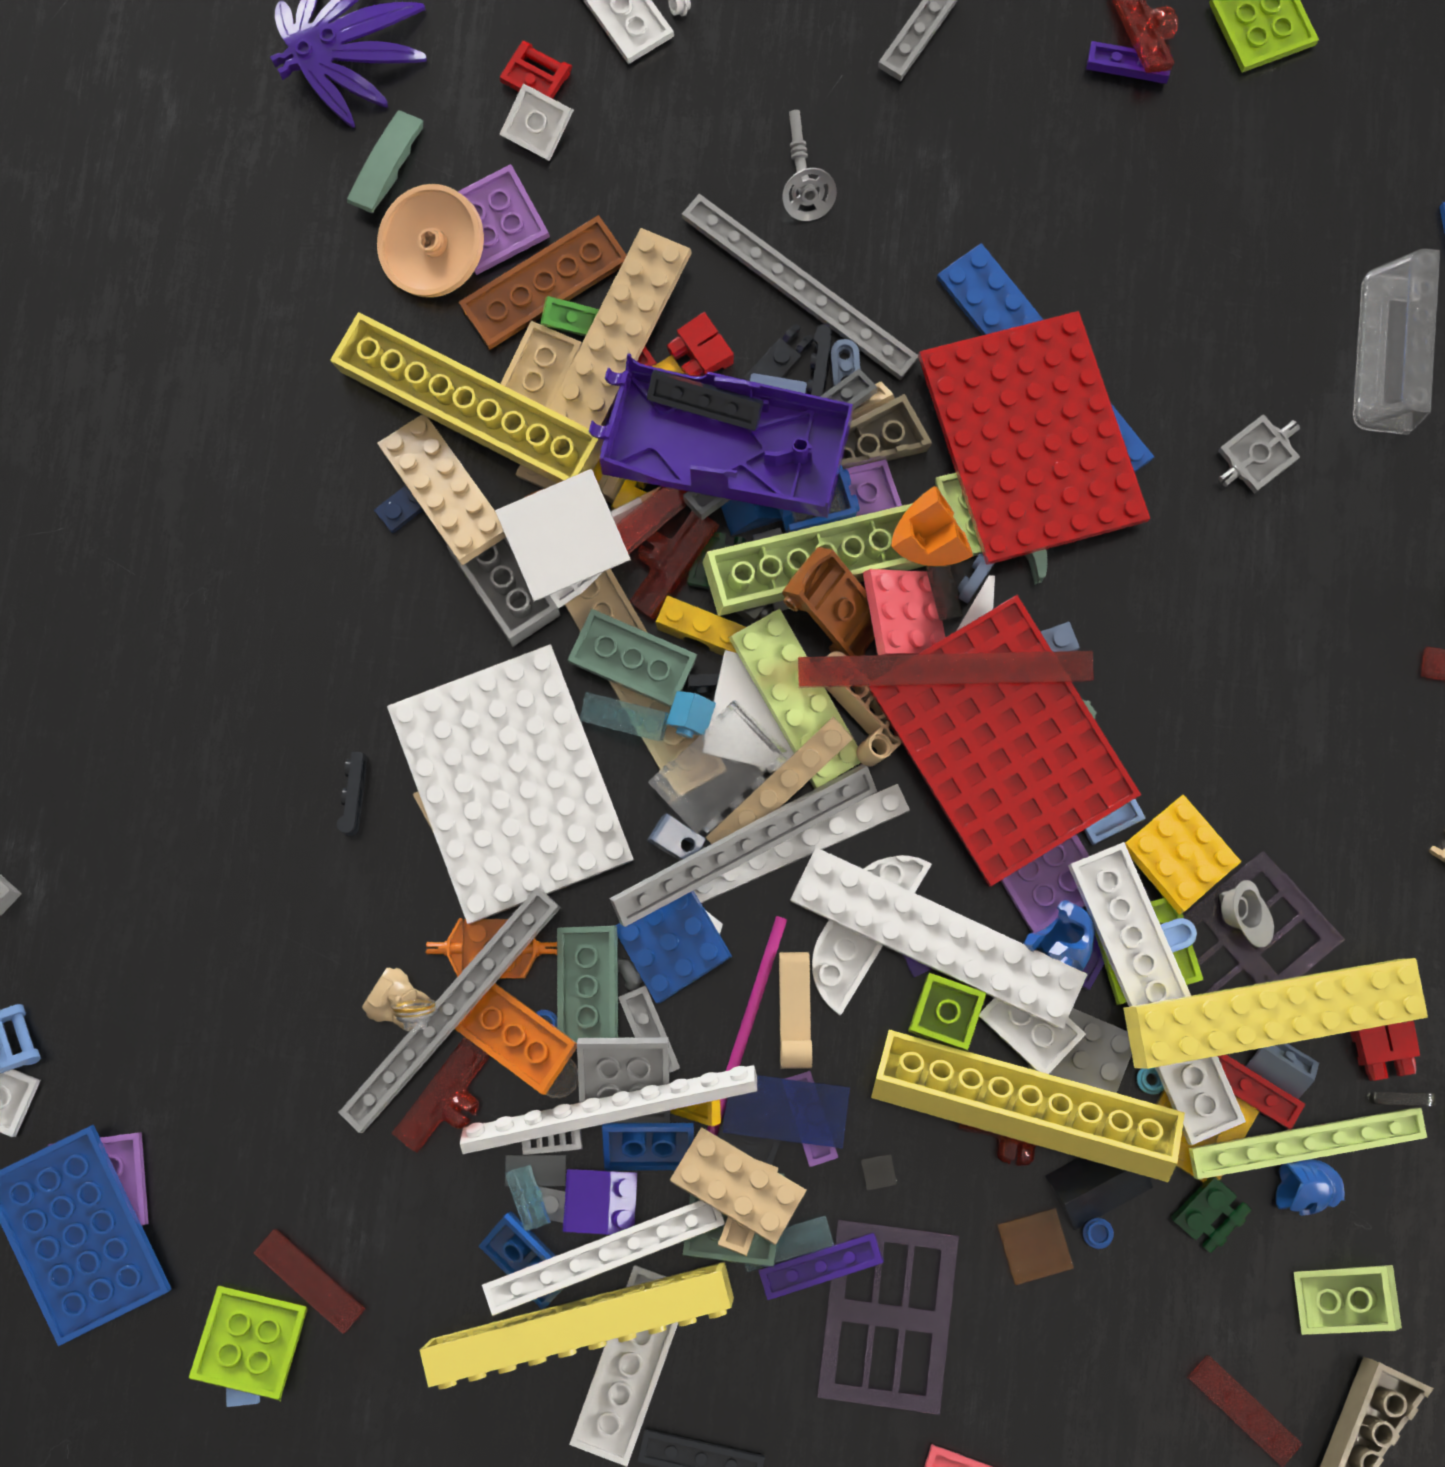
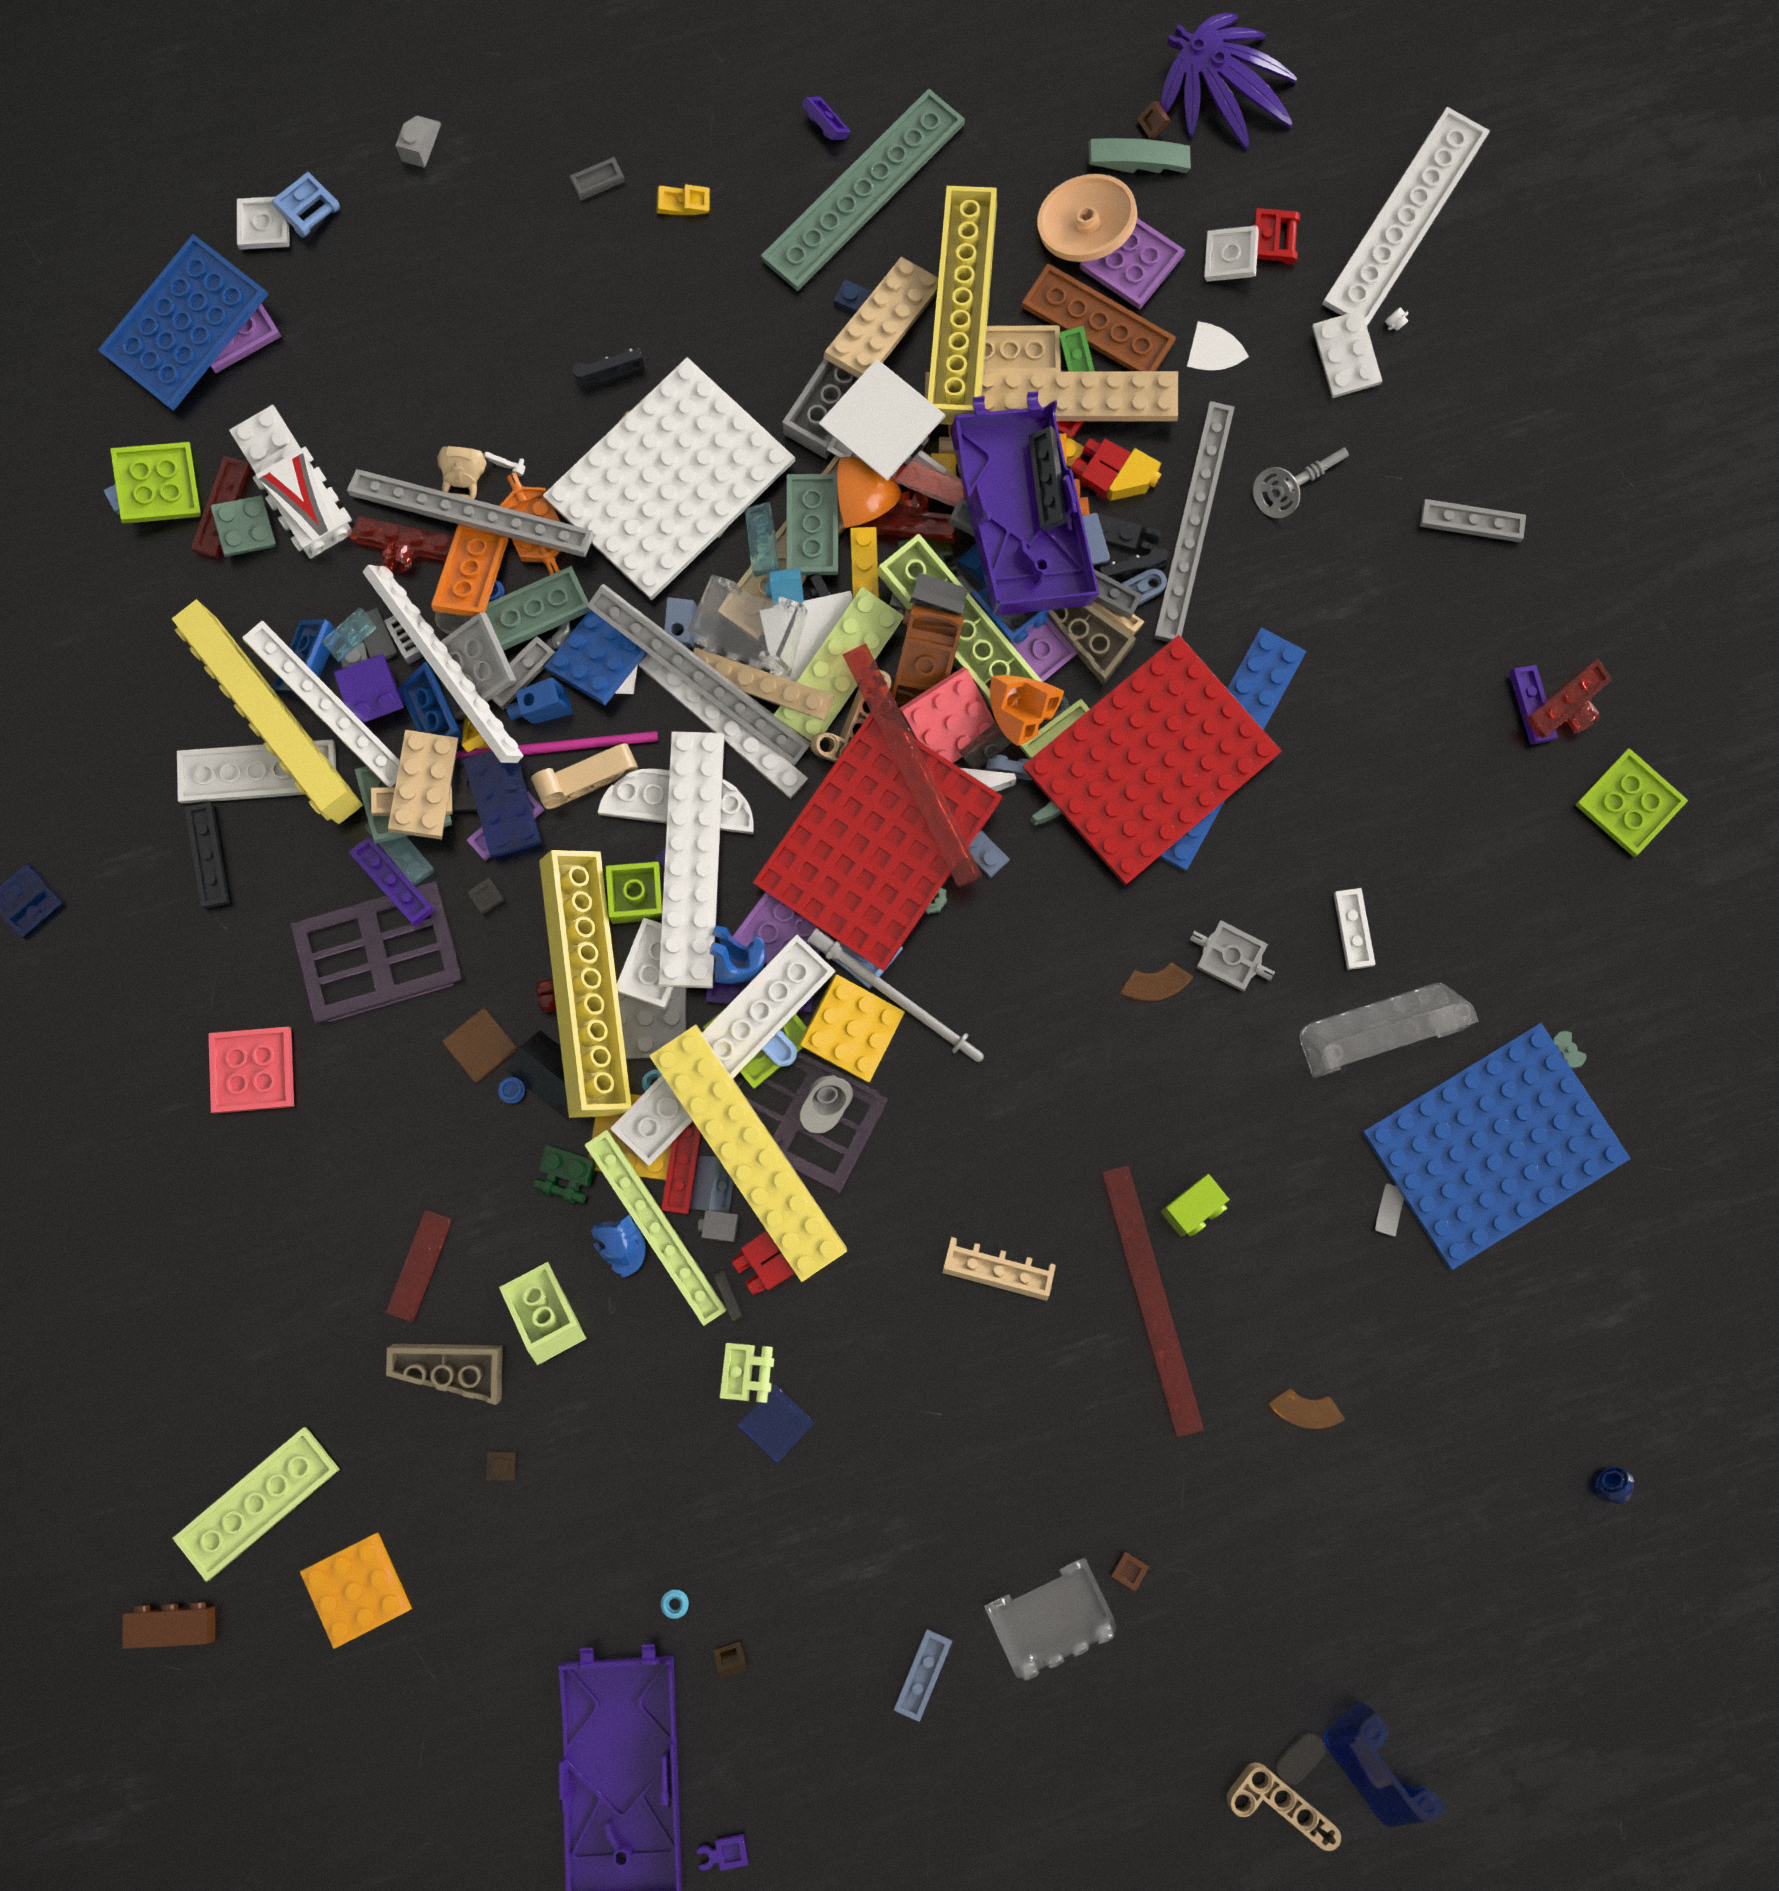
camera: 65 degrees right, 0 degrees up
clear piece [392,999,435,1031] -> none
none -> sand green plate [211,495,276,557]
none -> white wedge [229,405,354,559]
none -> white piece [484,452,525,476]
none -> blue torso [507,678,573,724]
none -> dark grey tile [569,157,625,201]
none -> yellow slope [657,184,709,215]
none -> flat silver brick [698,1210,739,1243]
none -> sand green plate [761,89,965,291]
none -> dark purple plate [801,97,851,140]
none -> light grey bar [807,928,983,1062]
none -> orange brick [837,457,902,528]
none -> dark grey panel [909,573,968,616]
none -> yellow slope [1107,448,1161,501]
none -> clear orange tile [1120,962,1194,1001]
none -> reddish brown plate [1137,101,1171,138]
none -> white sticker [1187,321,1249,371]
none -> white plate [1312,310,1382,398]
none -> white plate [1334,888,1375,970]

